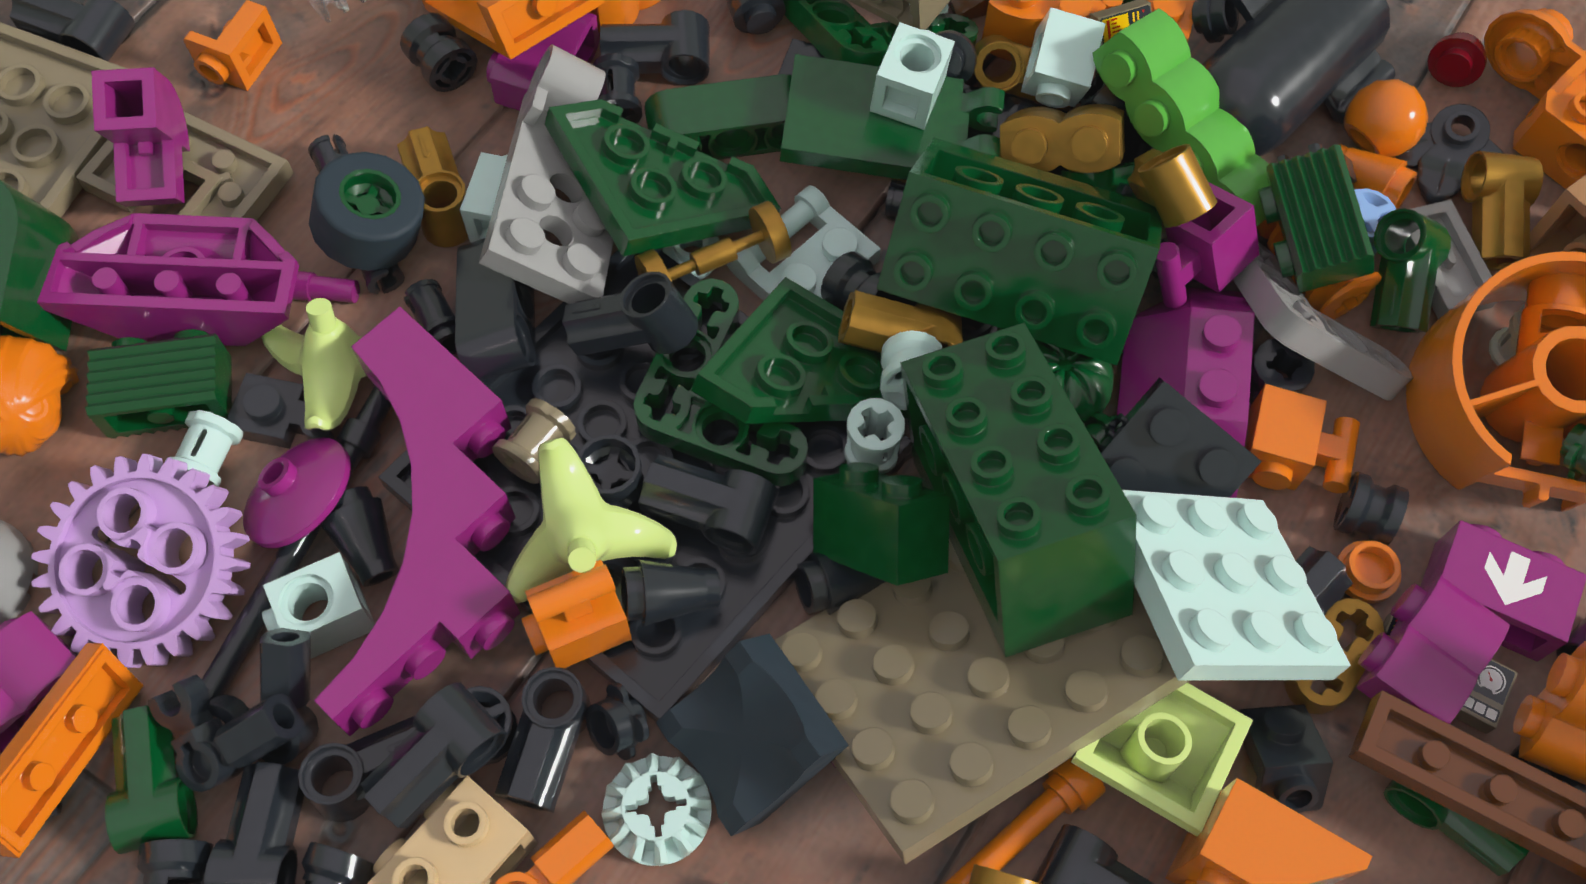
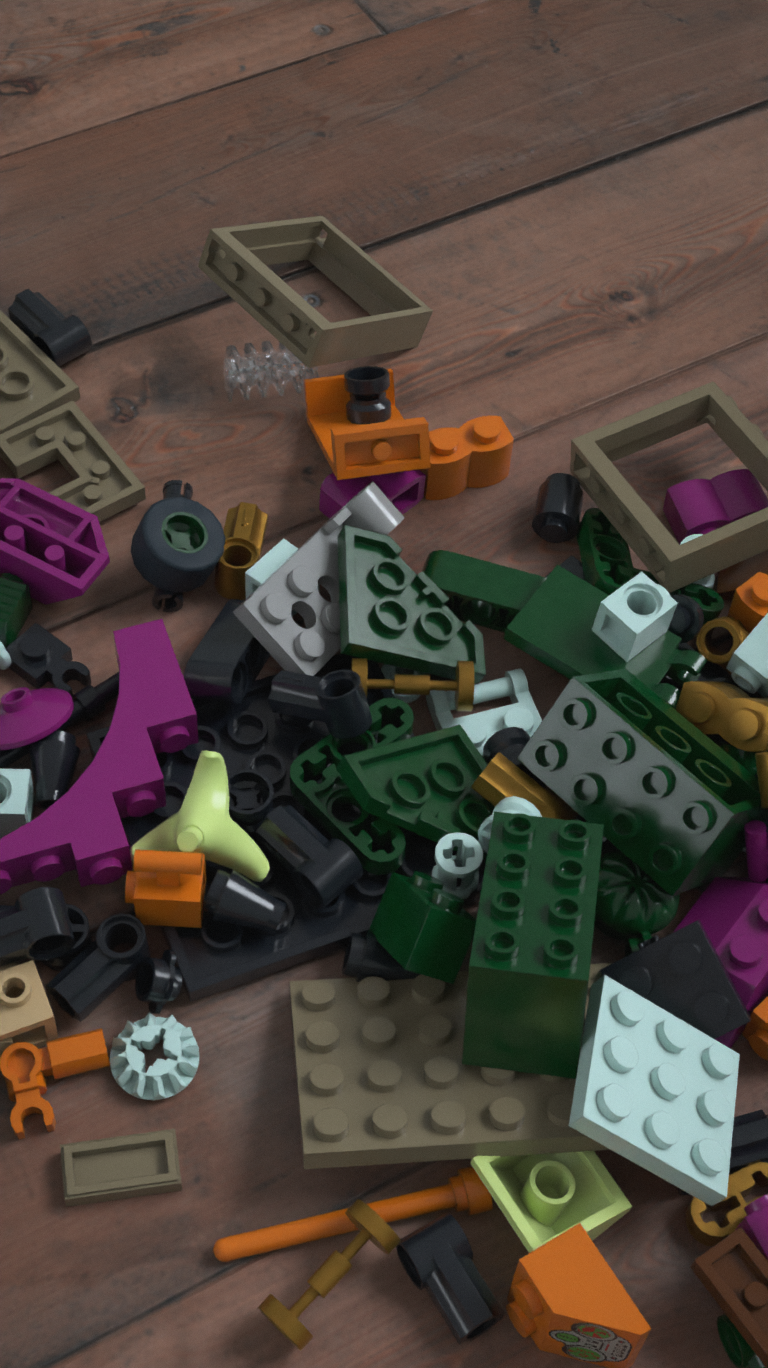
camera: 25 degrees right, 10 degrees down
magenta brick [91,67,190,207] -> none
orange bracket [183,0,283,91] -> none
yellowish green piece [262,298,366,431] -> none
magenta piece [293,271,360,303] -> none
black wheel [400,12,478,92] -> none
black pin [404,279,457,355] -> none
dark tan bush [492,398,576,484] -> none
black bush [592,53,643,124] -> none
black piece [600,10,710,86] -> none
black brick [656,633,849,836] -> none
black bracket [1239,704,1333,813] -> none

